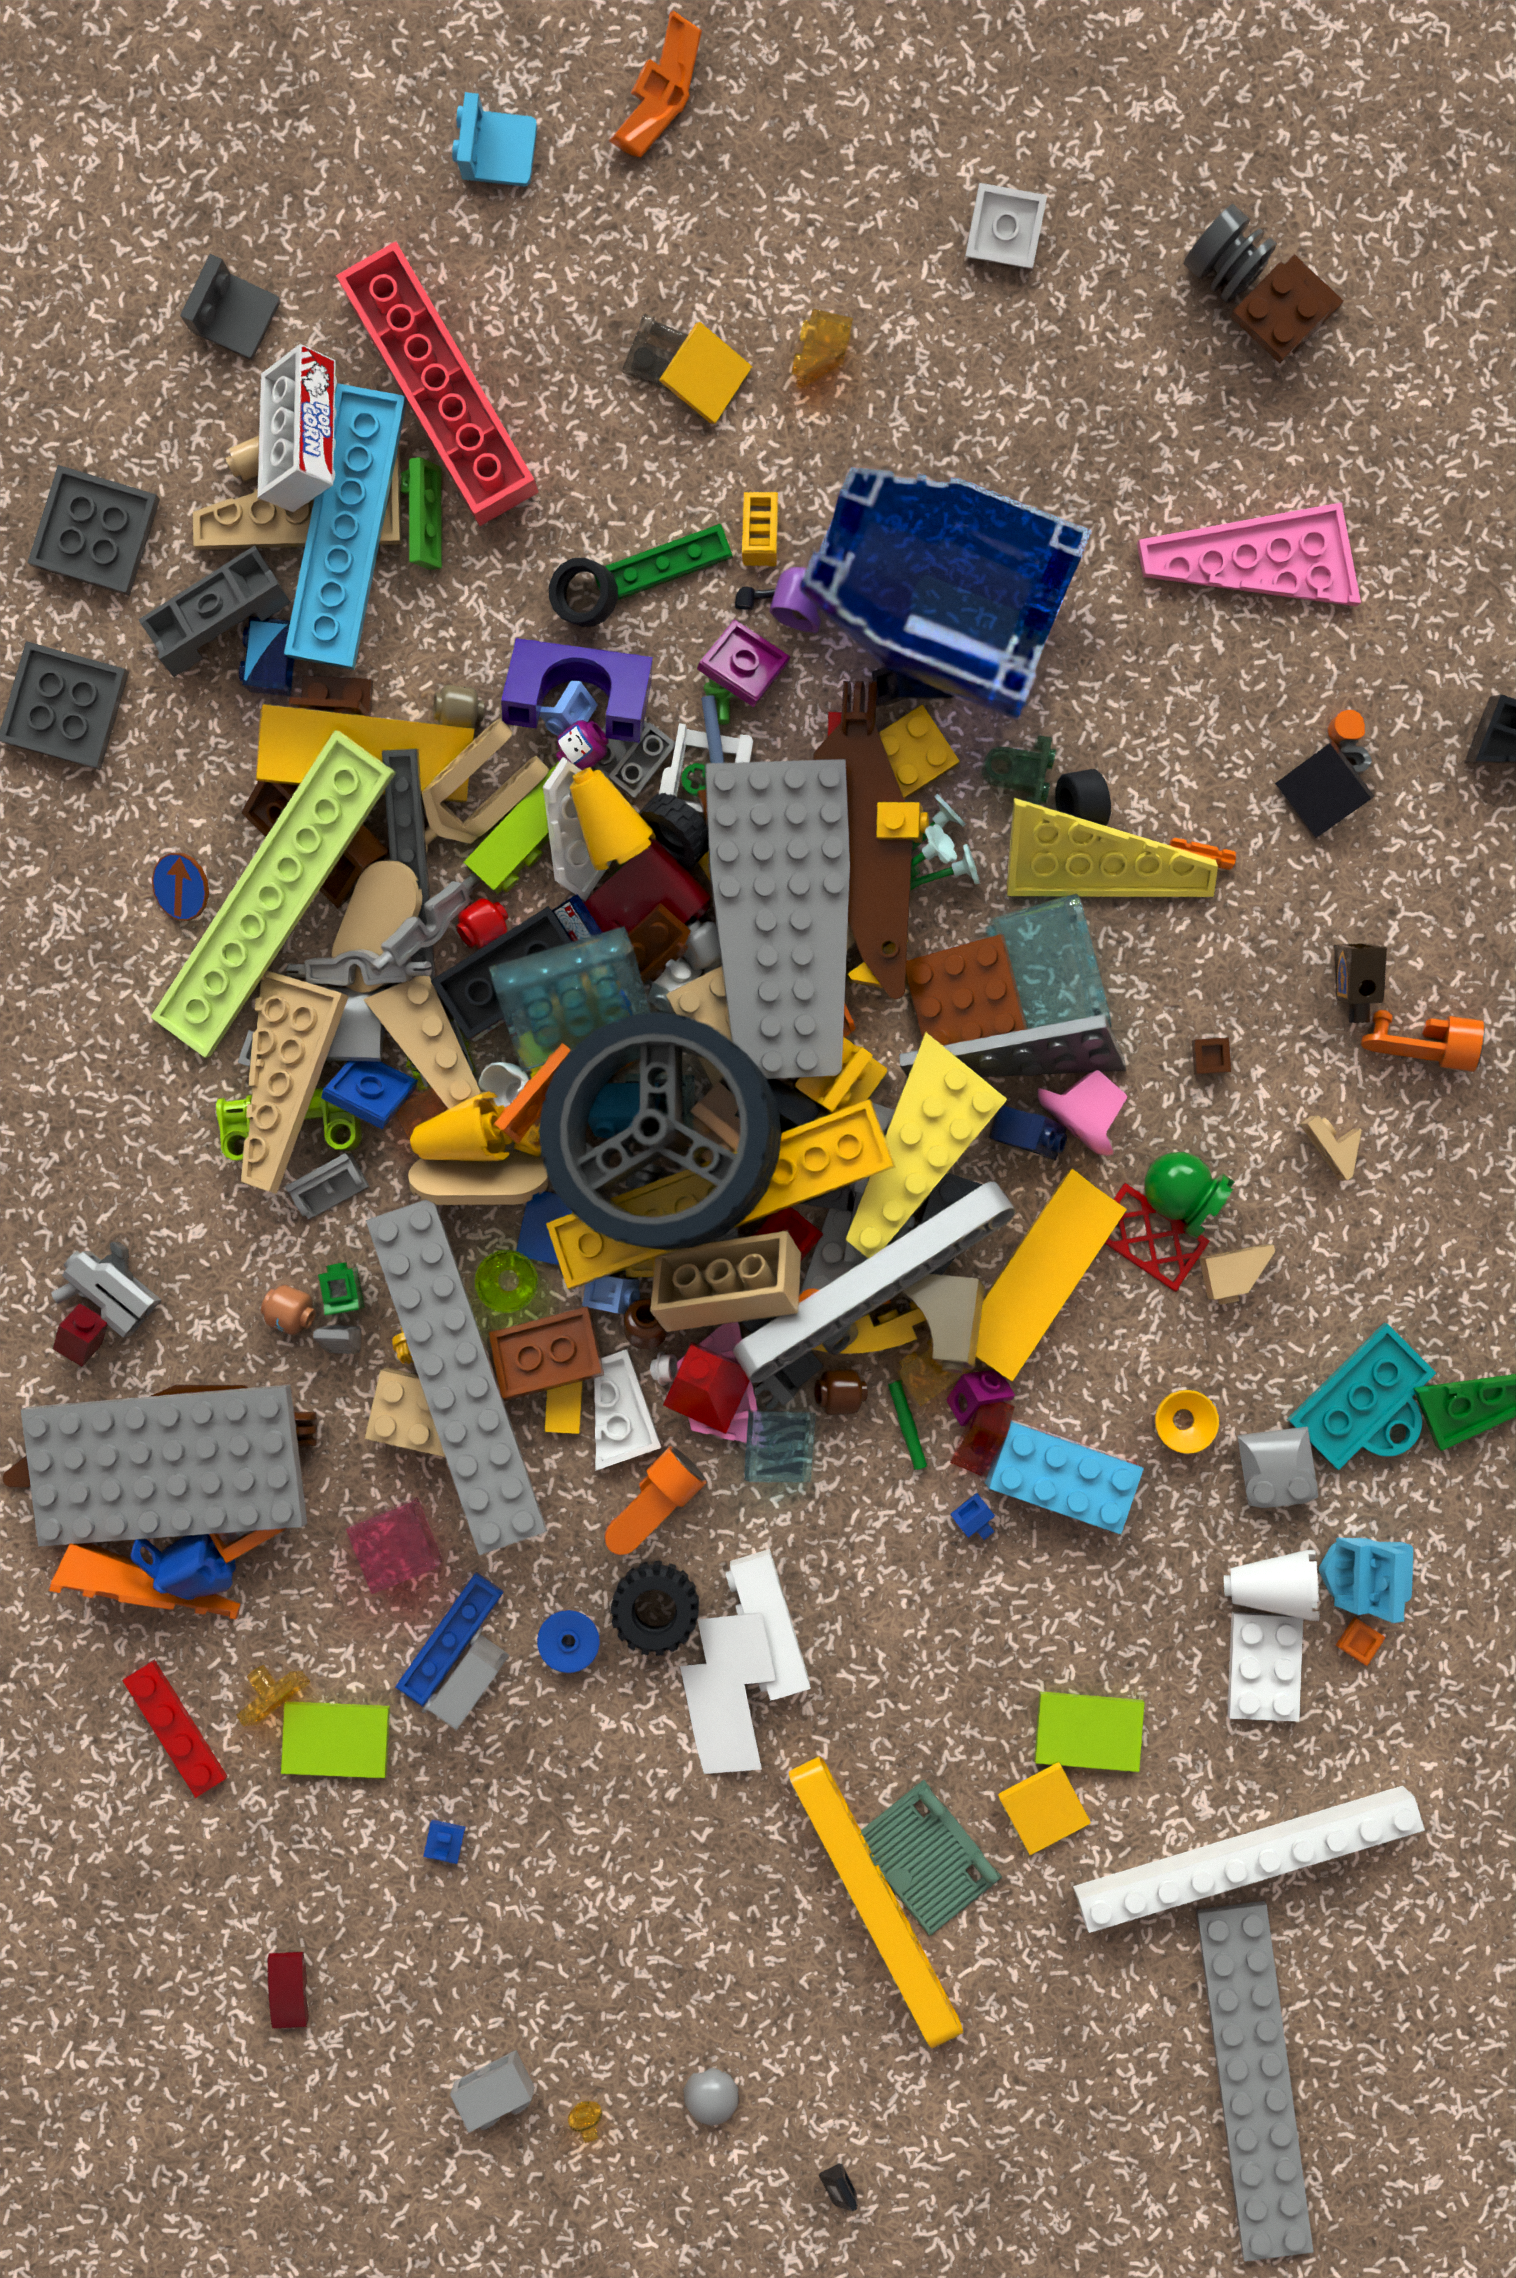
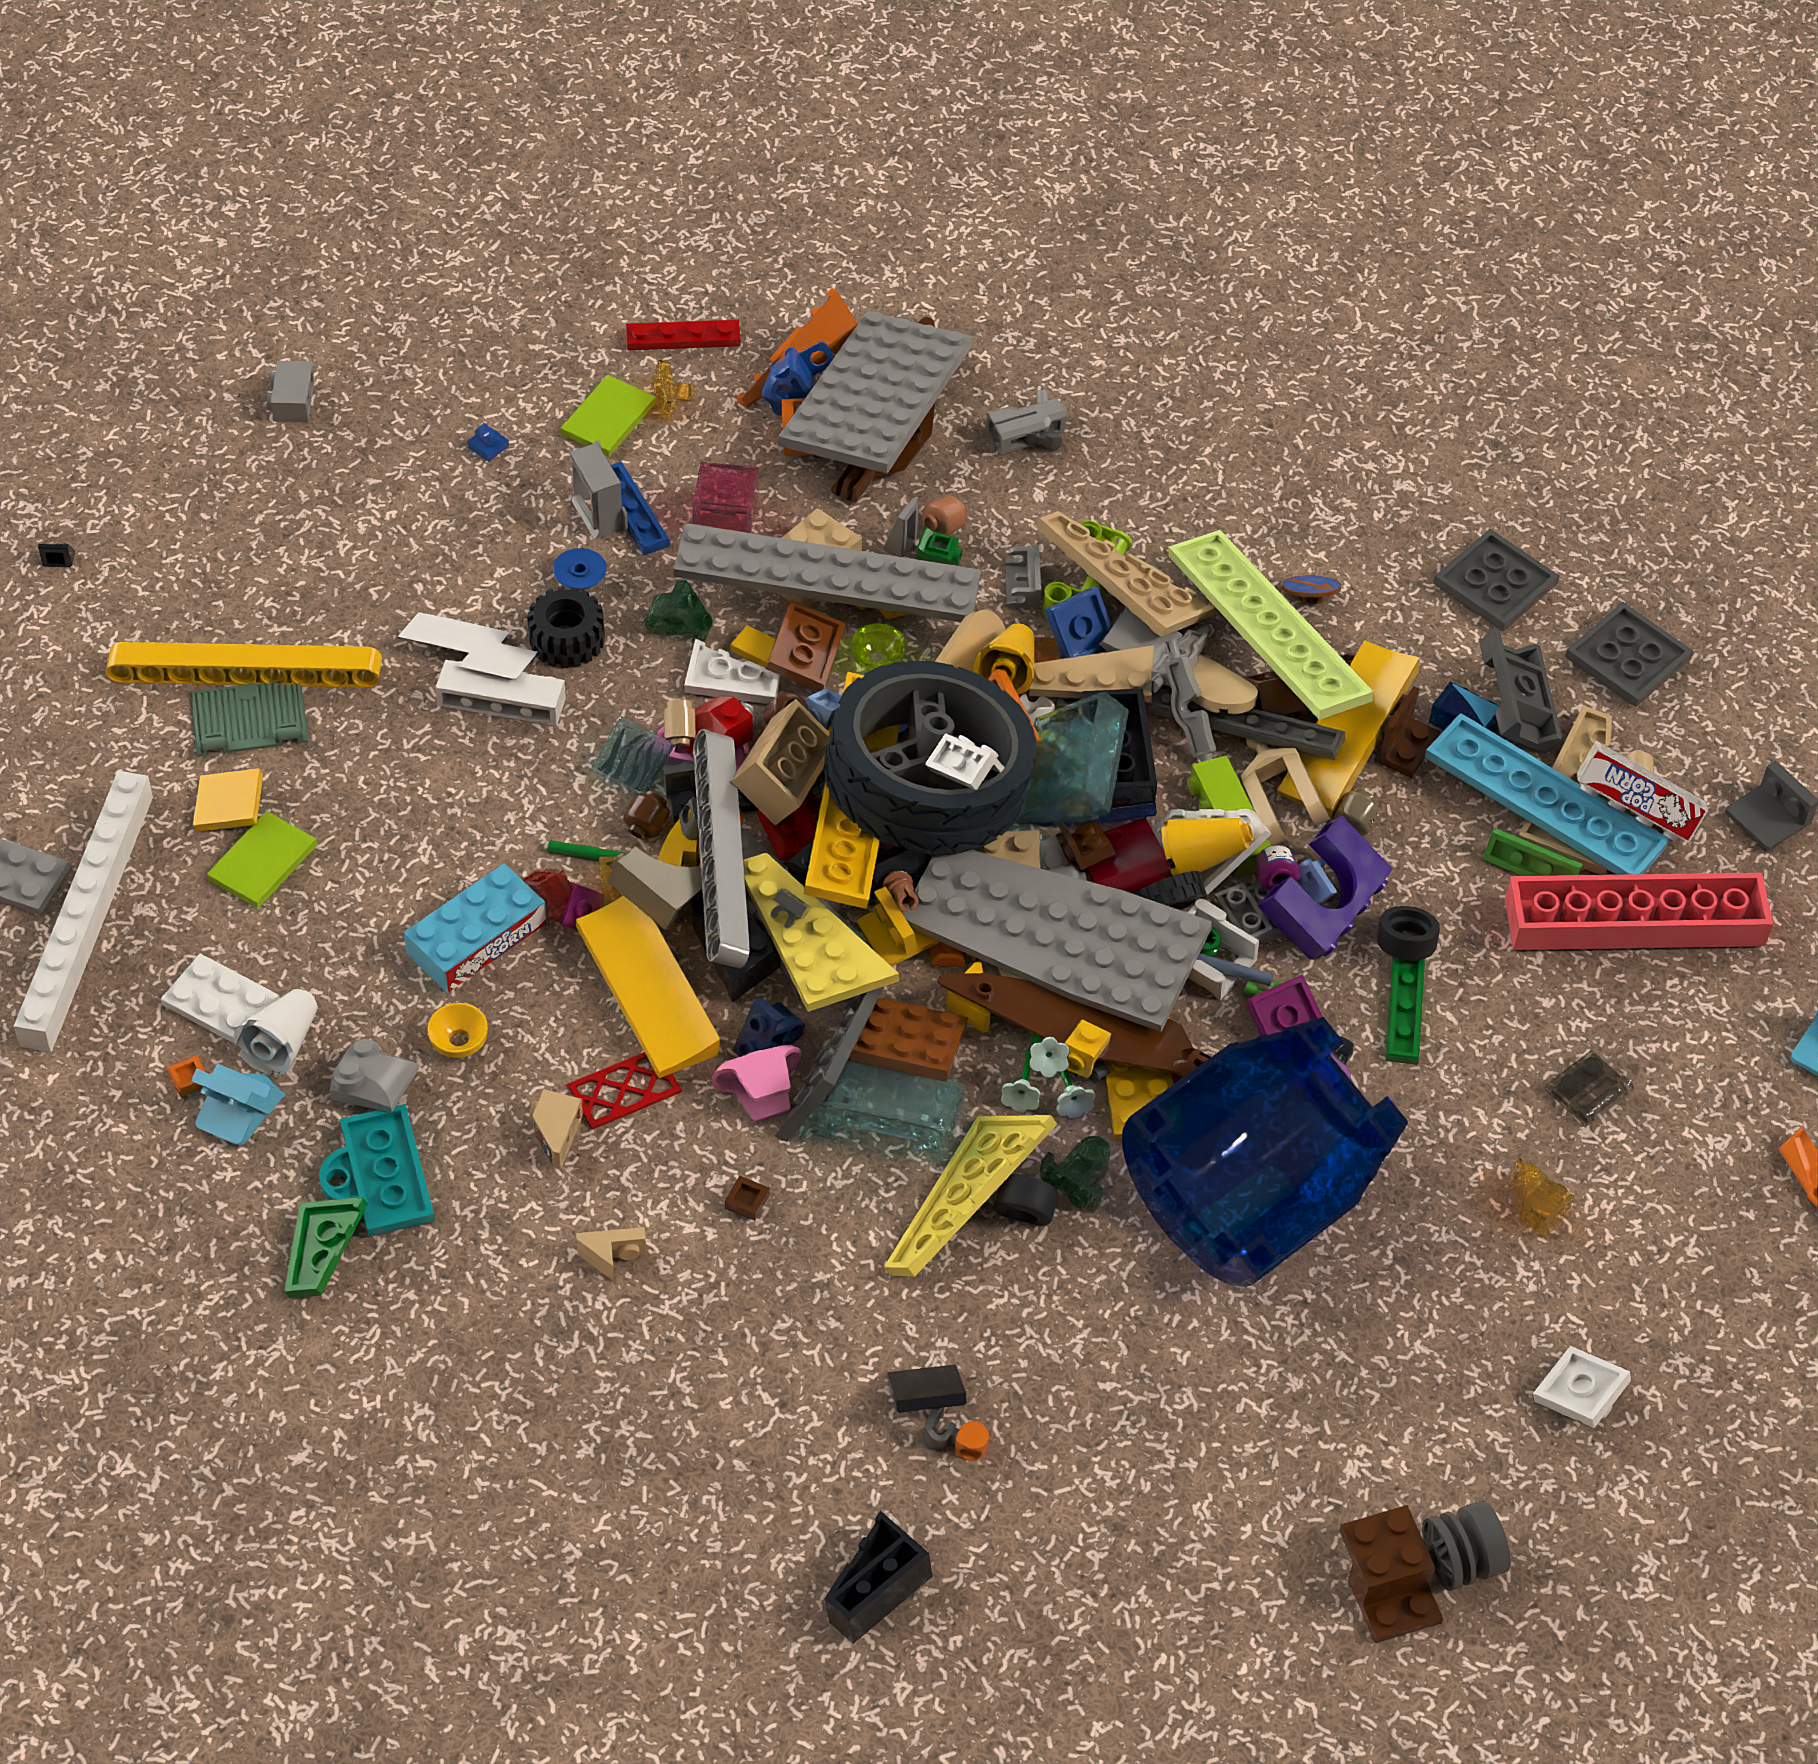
camera: 115 degrees right, 35 degrees down
dark red brick [53,1303,108,1367] -> none
dark red slope [268,1952,309,2029] -> none
red head [456,898,509,949] -> none
clear yellow plate [568,2101,602,2143] -> none
orange piece [604,1446,706,1555] -> none
yellow tile [659,322,753,424] -> none
light grey hair [683,2068,739,2126] -> none
yellow slope [742,492,778,566] -> none
blue tile [950,1493,995,1540] -> none
bright pink wing [1137,502,1361,607] -> none
green tile [1144,1152,1235,1239] -> none
orange axle [1169,837,1236,870] -> none
dark brown torso [1334,943,1387,1023] -> none
orange piece [1361,1010,1485,1072] -> none
none -> clear green pin [644,580,713,643]
none -> tan brick [664,700,696,747]
none -> dark grey tile [770,889,812,928]
none -> nougat pin [882,871,918,912]
none -> white bracket [925,733,1005,790]

